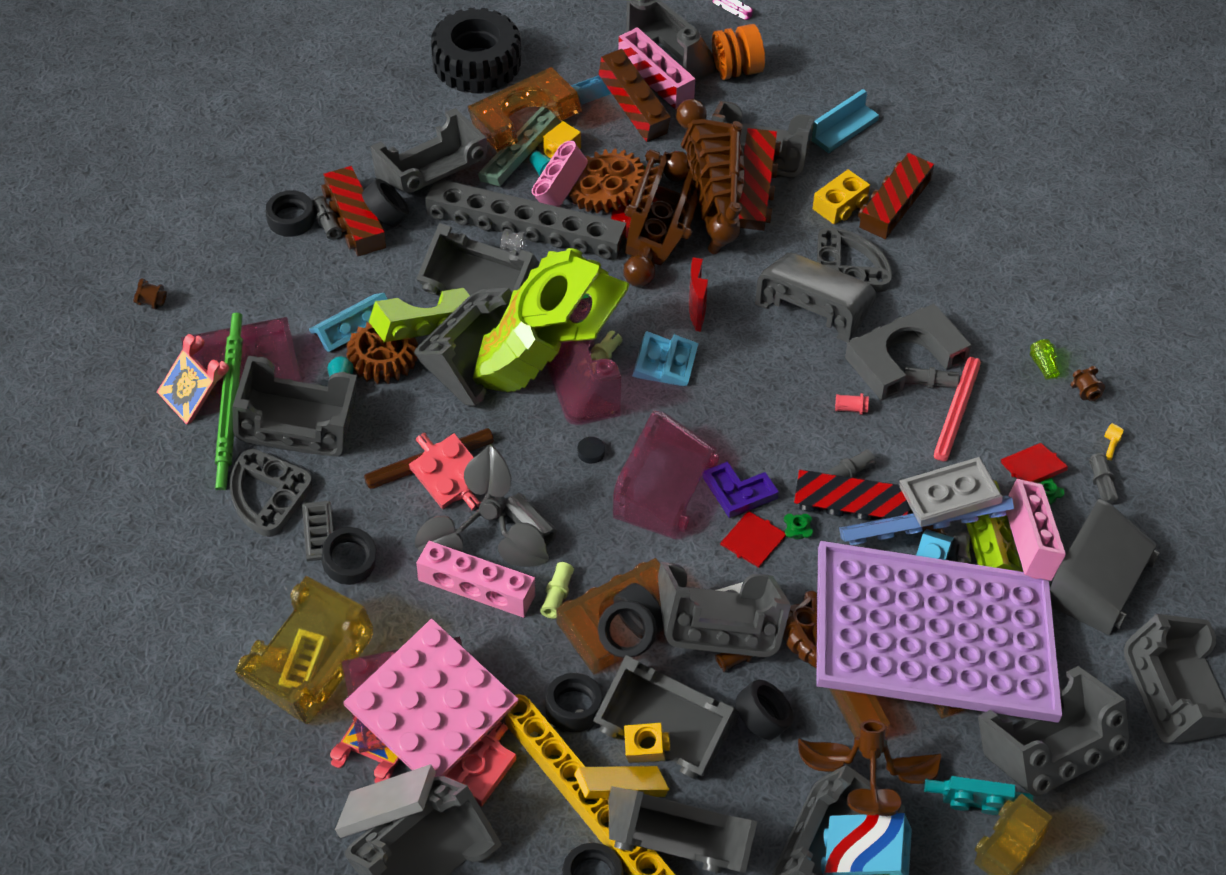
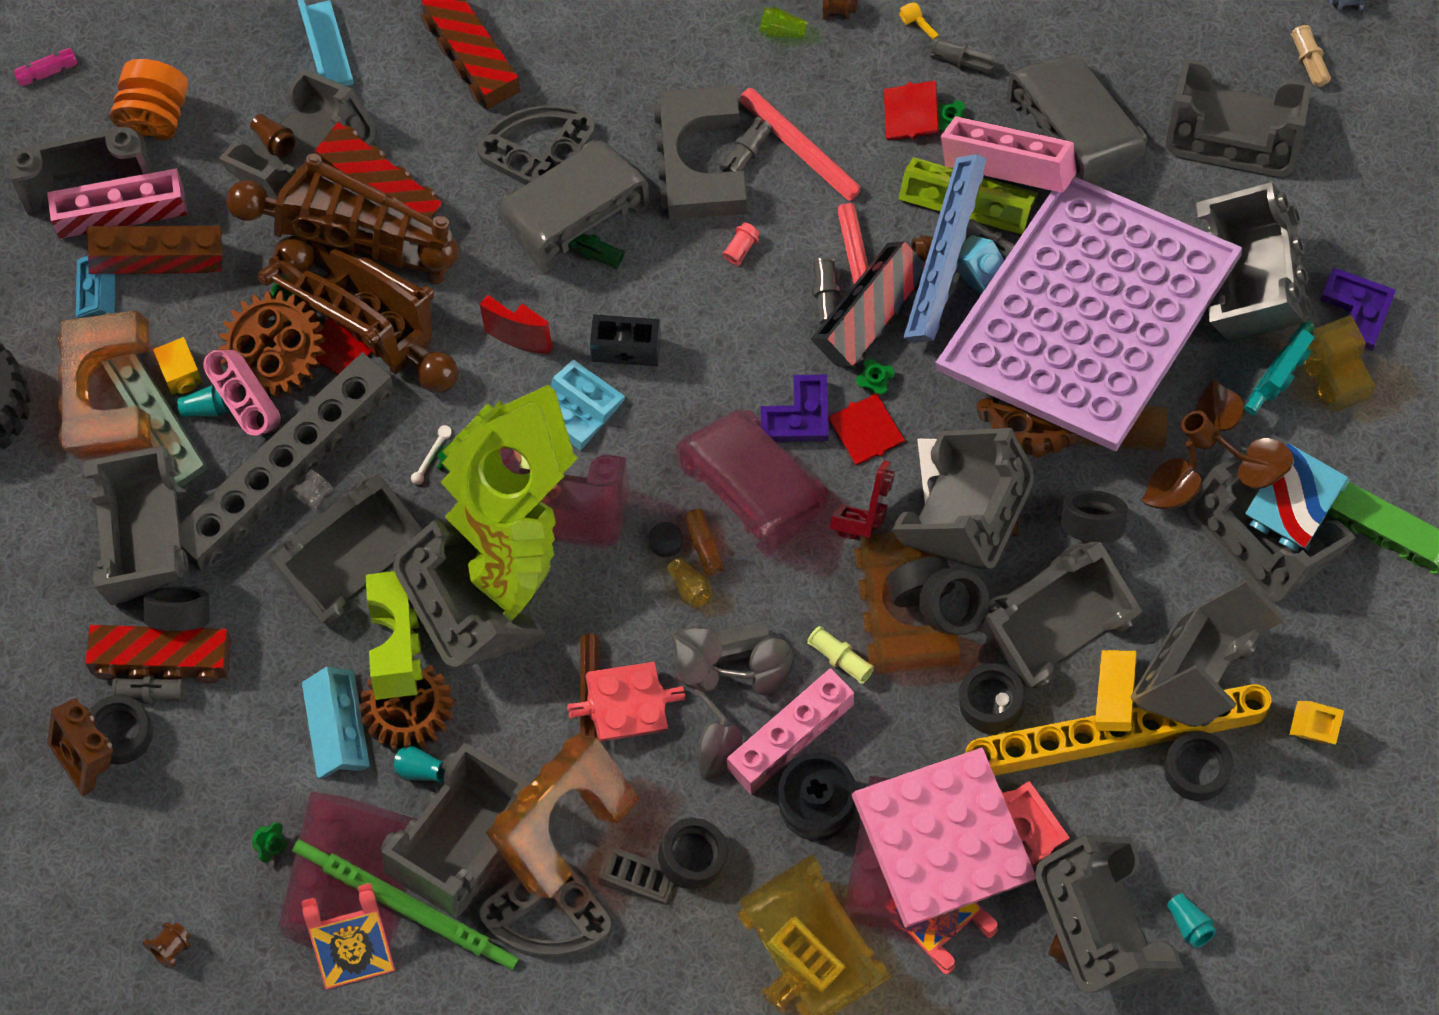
camera: 60 degrees left, 15 degrees up
light grey tile [335,764,436,838] -> none
yellow brick [624,723,670,763] -> none
yellow brick [812,169,870,225] -> none
light grey tile [899,457,1002,527] -> none
none -> reddish brown plate [47,698,113,797]
none -> reddish brown cone [250,114,296,157]
none -> green plate [252,822,288,863]
none -> clear orange arch [486,734,640,899]
none -> dark green pin [568,233,625,270]
none -> black brick [590,314,661,366]
none -> clear yellow cone [667,558,713,608]
none -> clear orange axle [685,509,725,577]
none -> black wheel [778,753,856,841]
none -> dark red bracket [829,460,895,539]
none -> coral axle [838,203,869,284]
none -> dark purple plate [1320,267,1396,351]

